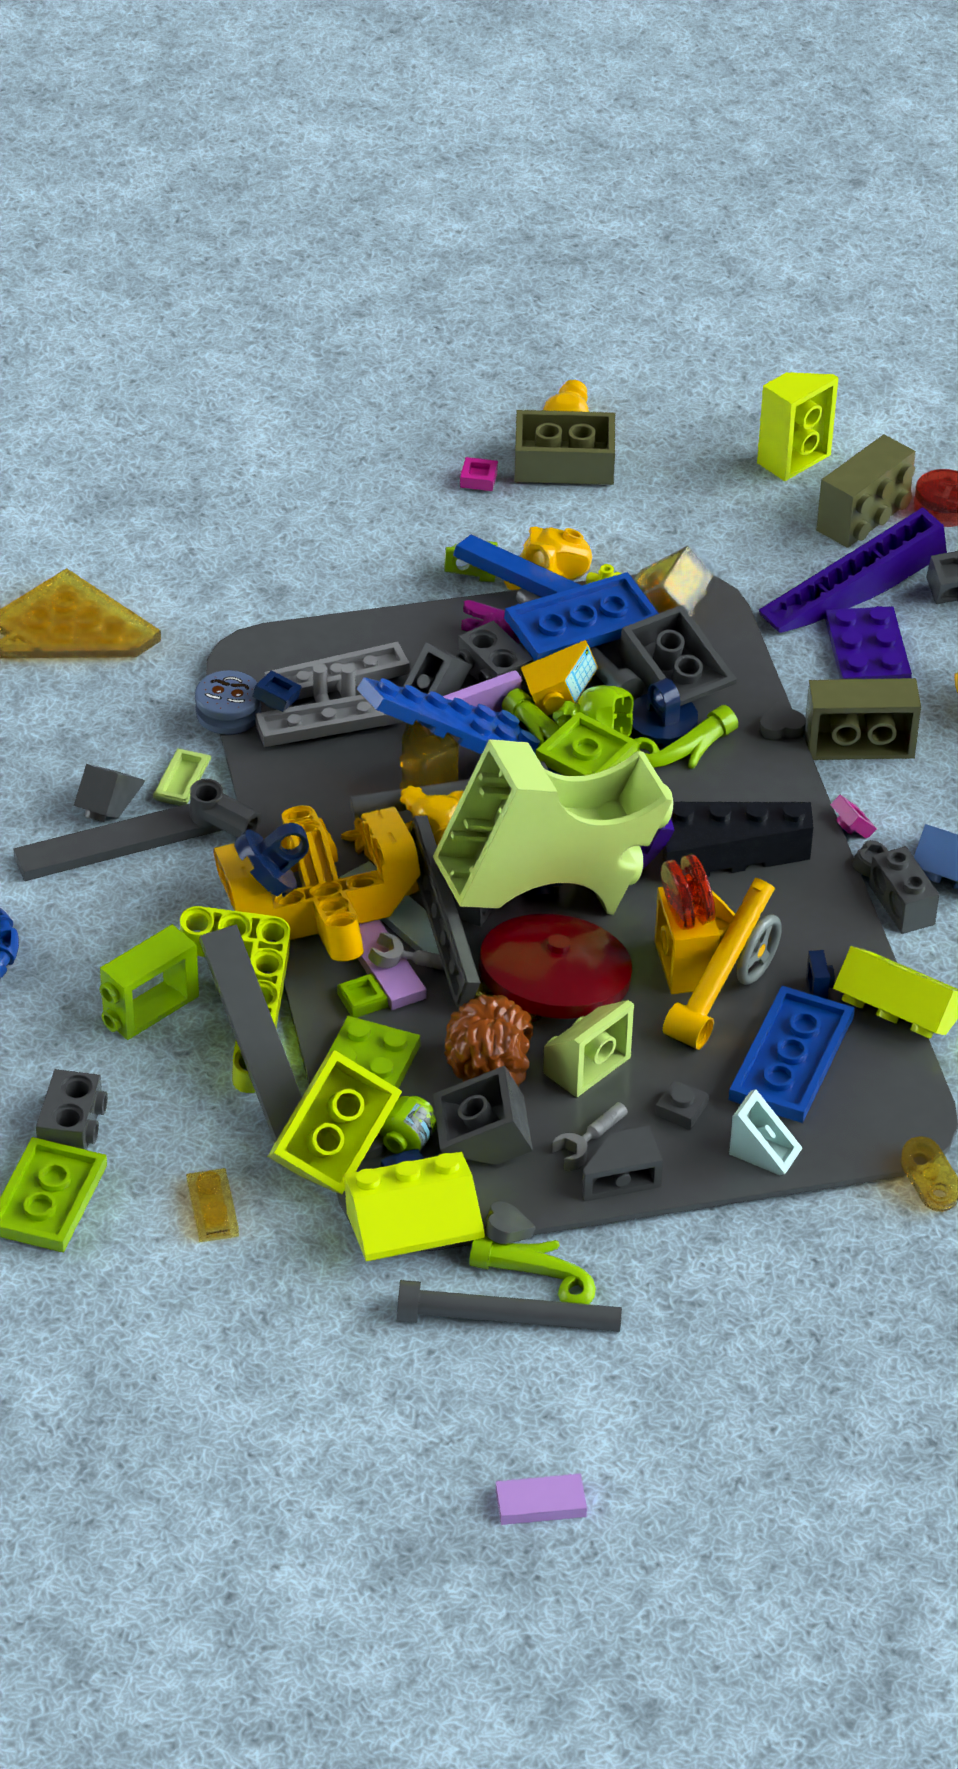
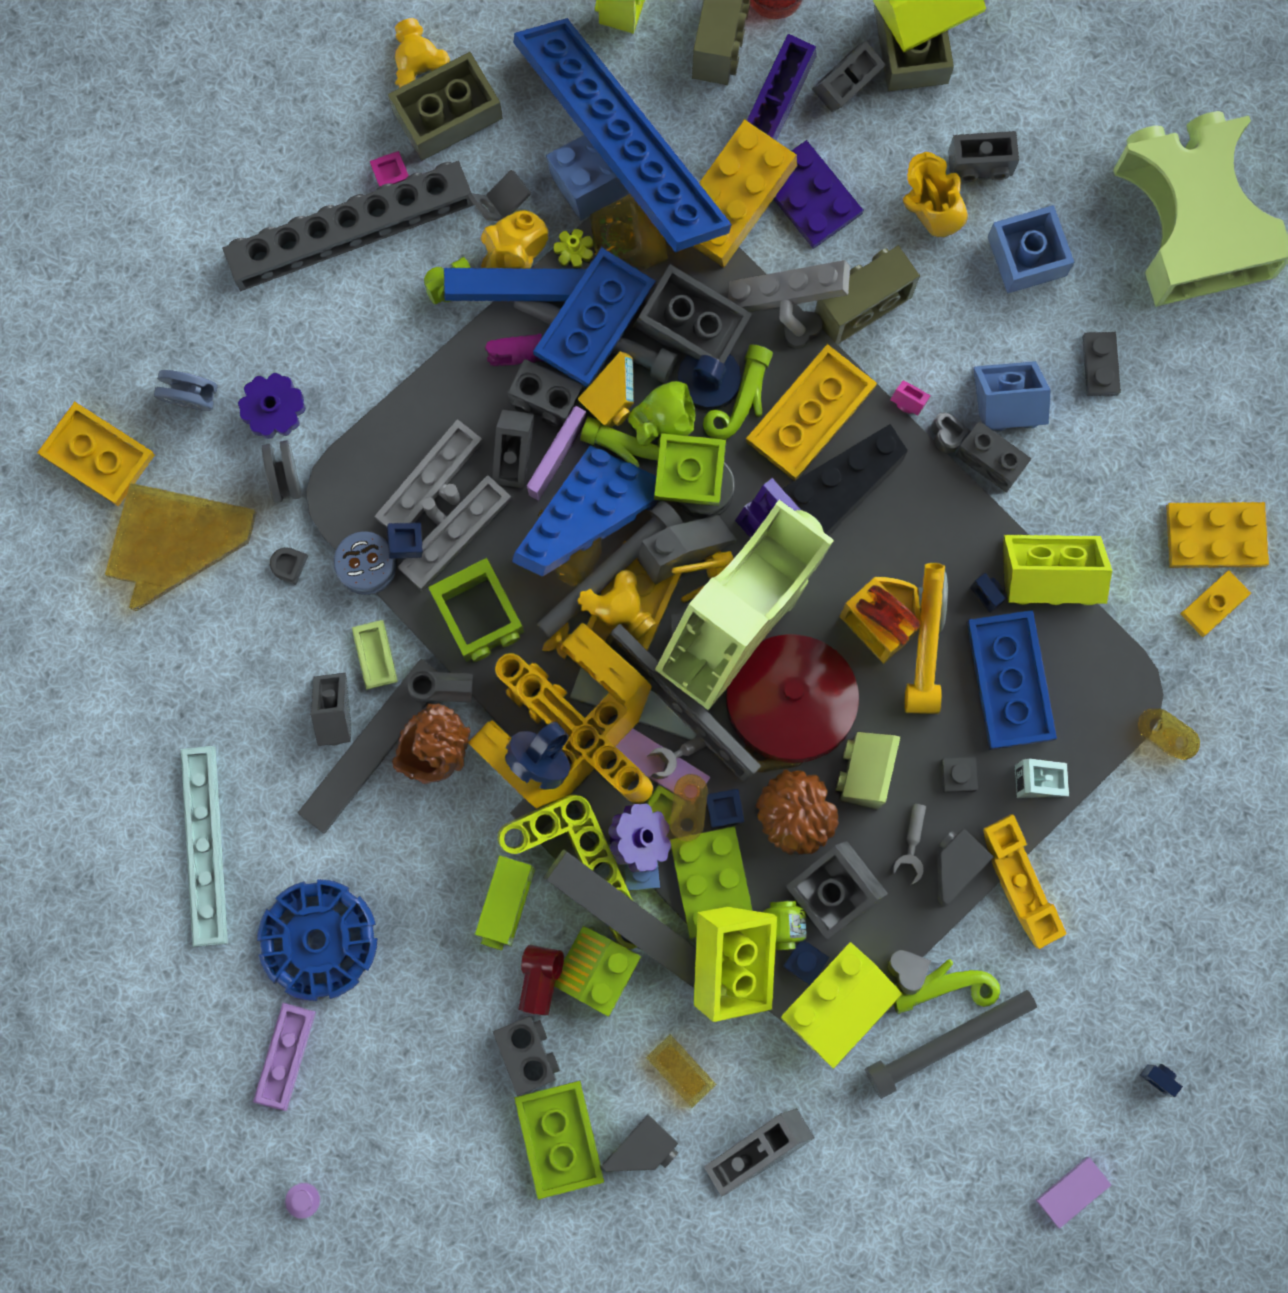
camera: 30 degrees left, 35 degrees up
none -> yellow plate [37,401,155,506]
none -> sand blue head [154,370,218,411]
none -> dark grey brick [222,160,474,292]
none -> dark purple plant [238,373,306,439]
none -> dark grey head [262,440,301,503]
none -> dark grey tile [270,547,308,585]
none -> dark orange hair [392,703,471,784]
none -> lime window [428,558,524,662]
none -> dark grey bracket [468,170,531,222]
none -> blue plate [513,18,732,252]
none -> dark red piece [518,944,564,1015]
none -> medium blue brick [546,135,630,221]
none -> lime slope [554,926,641,1017]
none -> dark grey slope [602,1114,679,1172]
none -> plant [608,804,671,873]
none -> medium blue plate [625,862,660,891]
none -> clear yellow plate [670,774,708,841]
none -> yellow brick [693,119,797,268]
none -> dark grey slope [704,1108,815,1197]
none -> dark blue plate [705,789,745,829]
none -> light grey plate [728,260,850,337]
none -> yellow plate [746,344,877,481]
none -> yellow slope [983,814,1067,949]
none -> dark blue plate [1140,1064,1183,1097]

